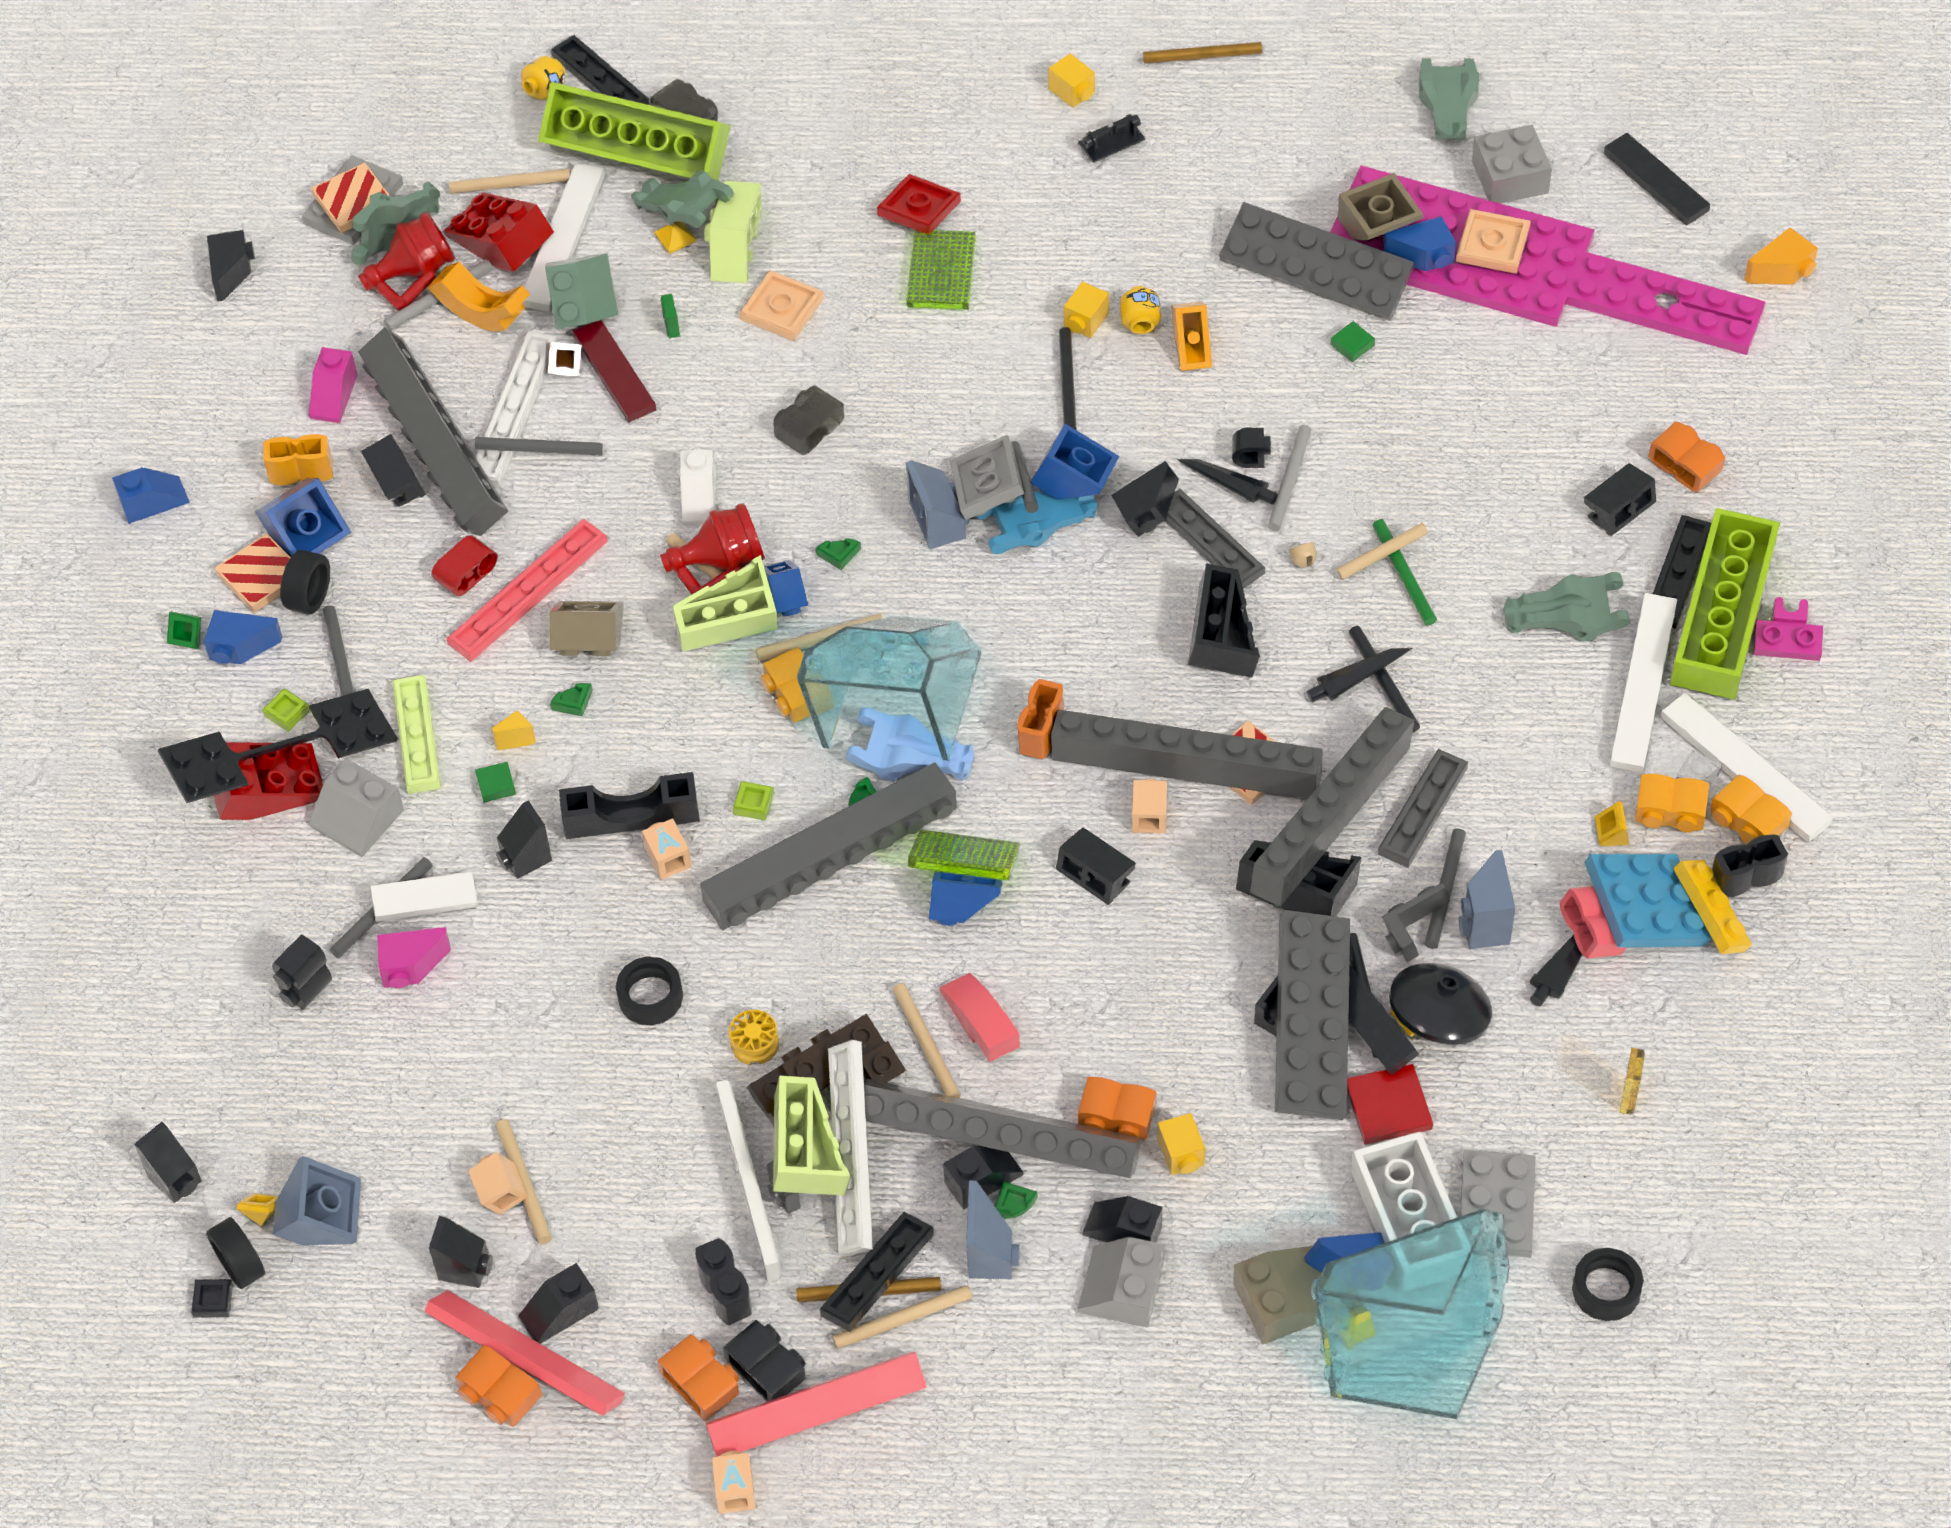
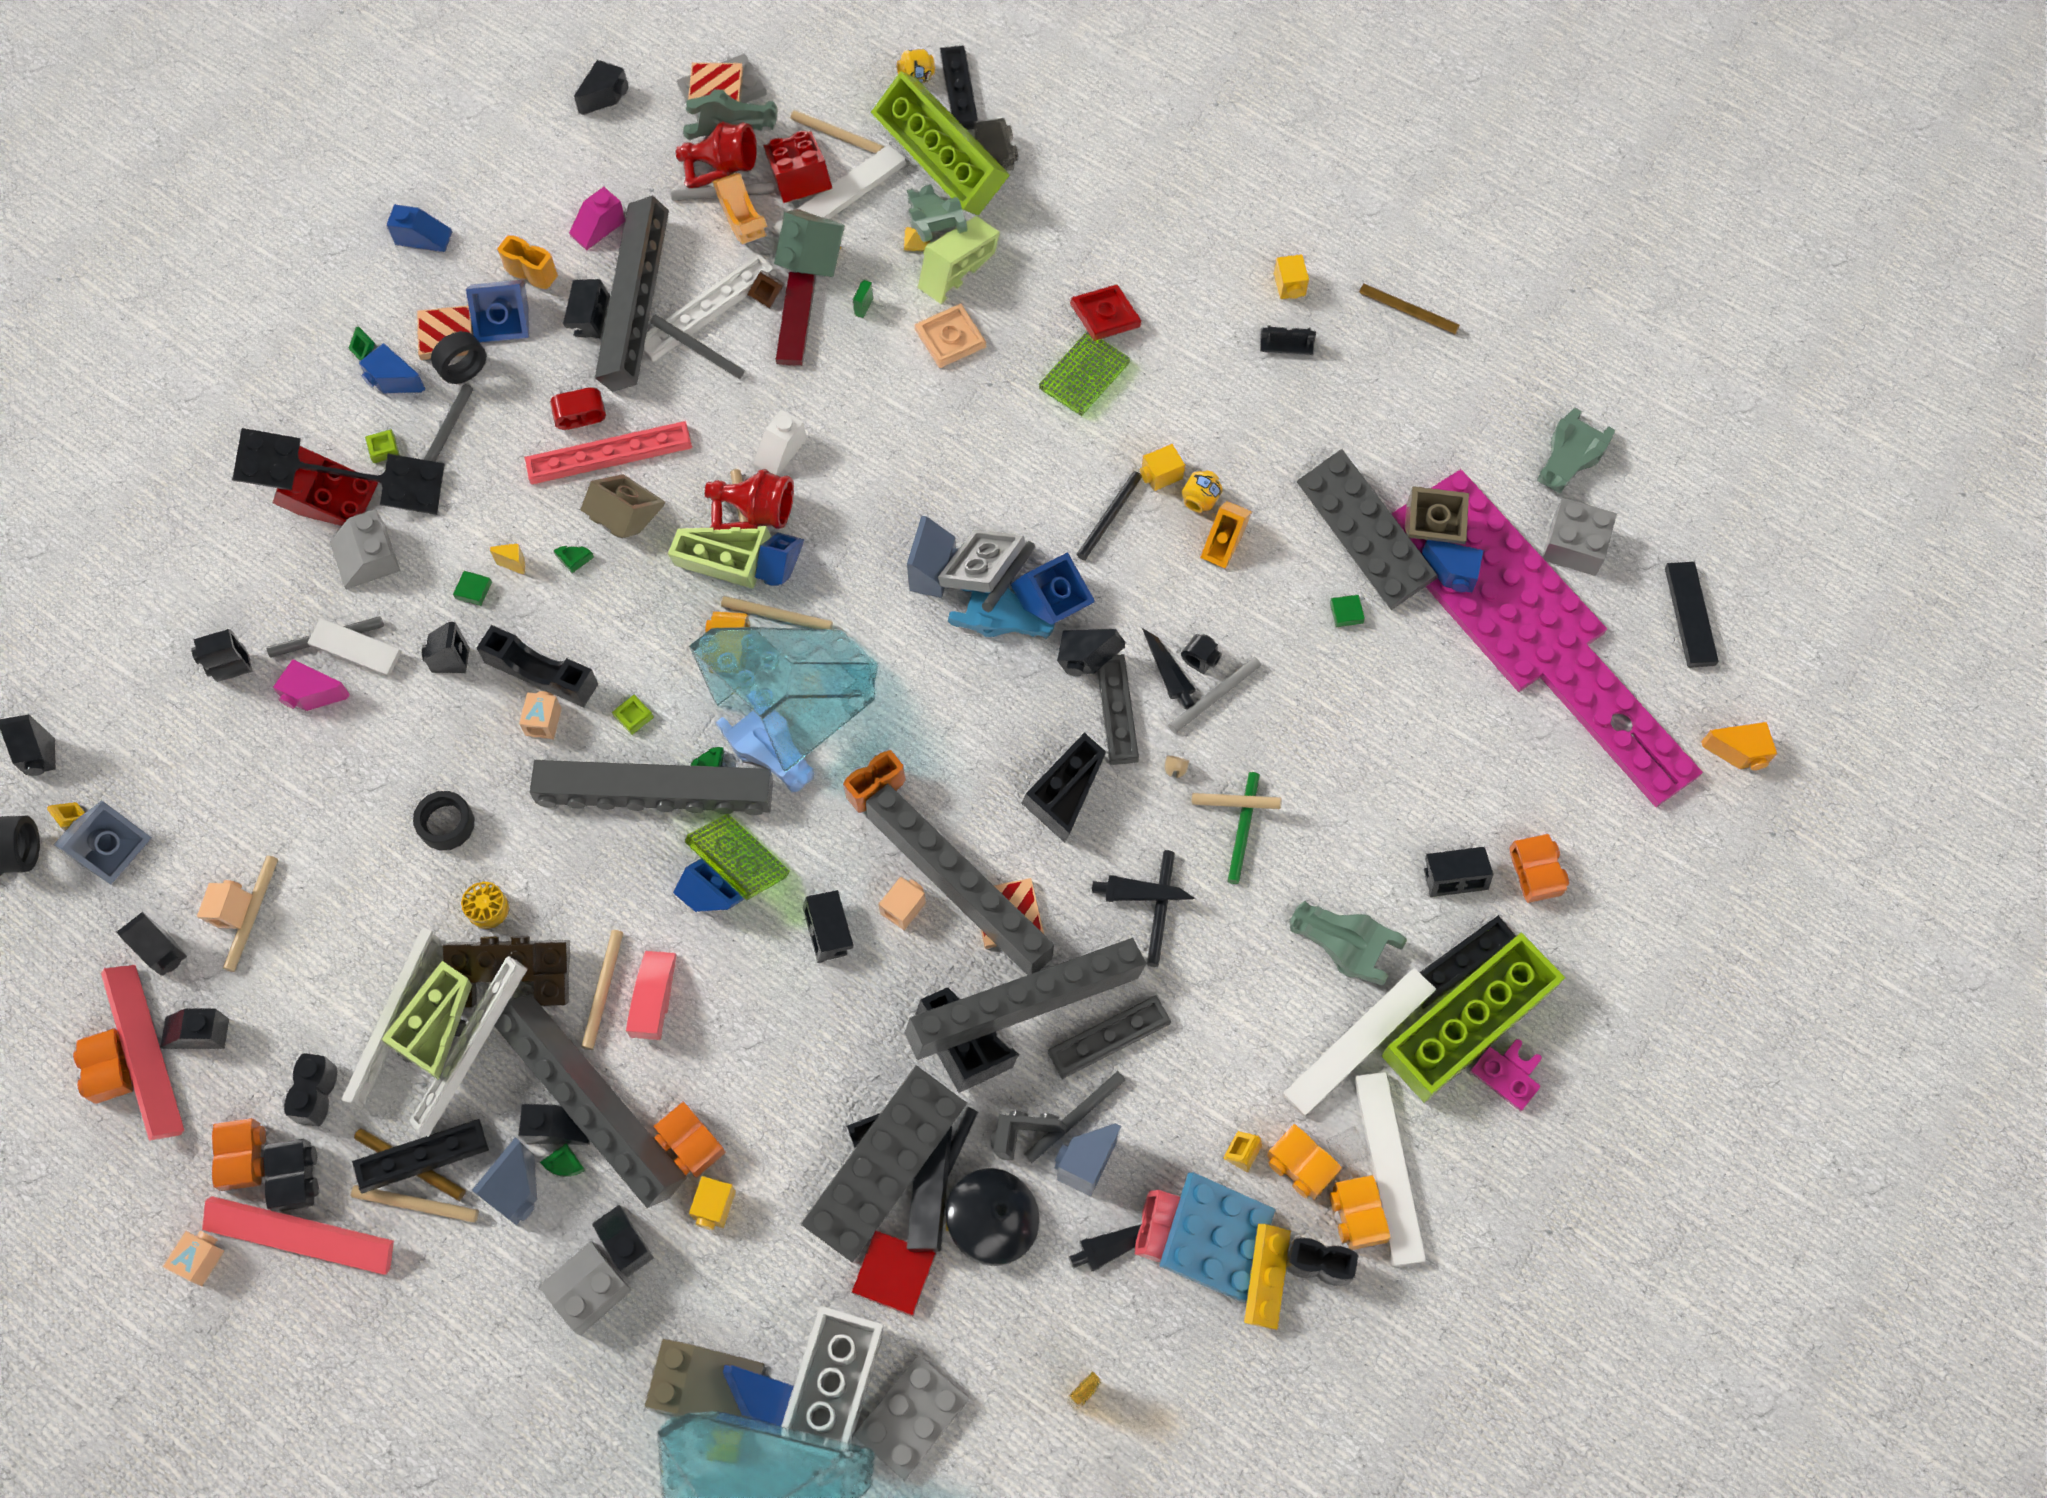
camera: 30 degrees right, 10 degrees up
yellowish green tile [392,675,441,794] -> none
clear smoke brick [773,385,845,455] -> none
green tile [815,538,861,570] -> none
light nougat tile [1456,209,1531,274] -> none

